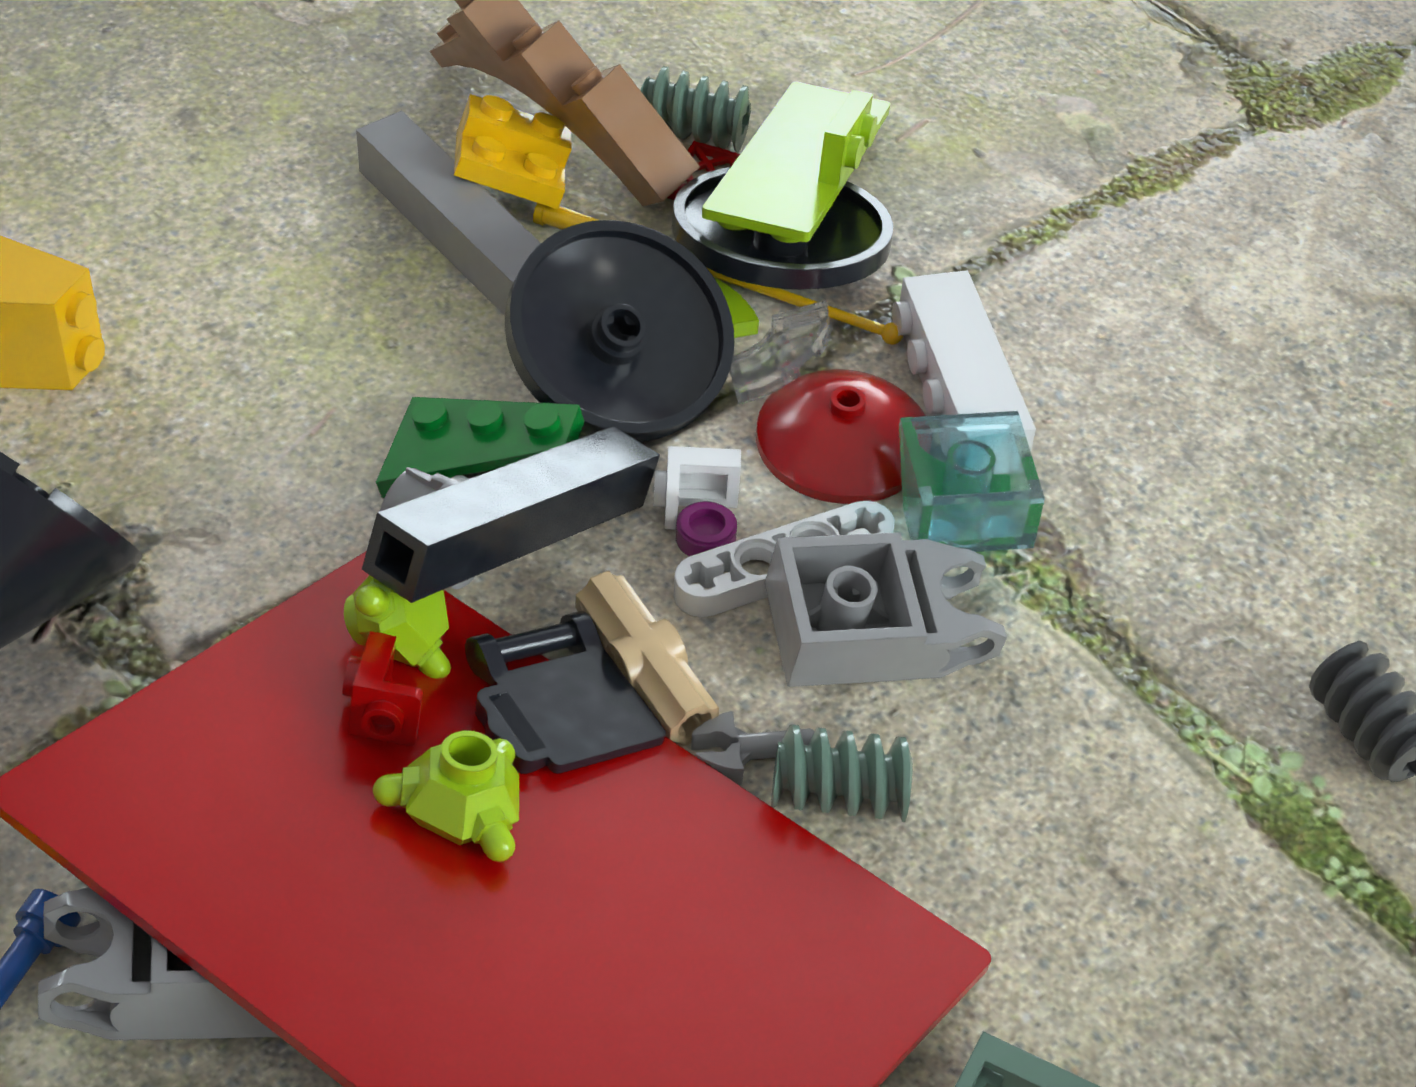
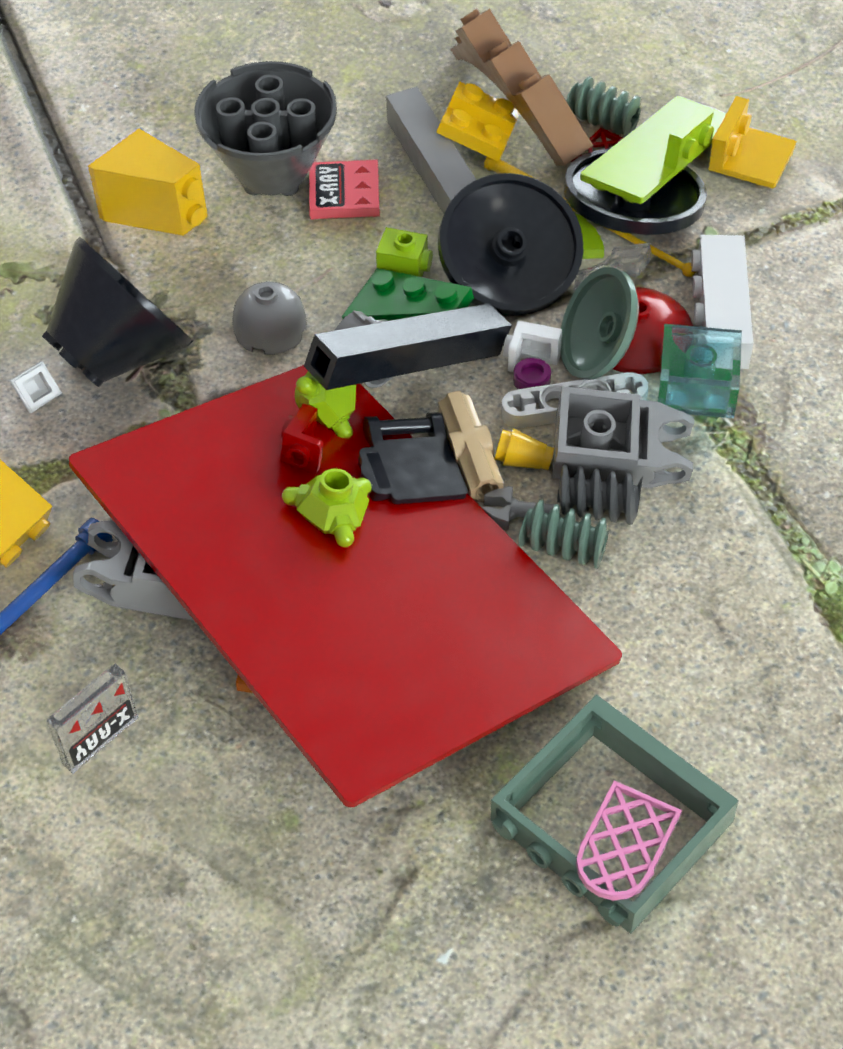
camera: 20 degrees right, 5 degrees up
none -> dark grey cone [194,61,337,196]
none -> light grey cylinder [232,281,307,355]
none -> coral tile [309,160,380,219]
none -> lime brick [376,227,433,277]
none -> yellow cone [494,428,554,470]
none -> dark grey piece [557,464,643,525]
none -> sand green dish [560,267,639,380]
none -> yellow bracket [709,96,796,189]

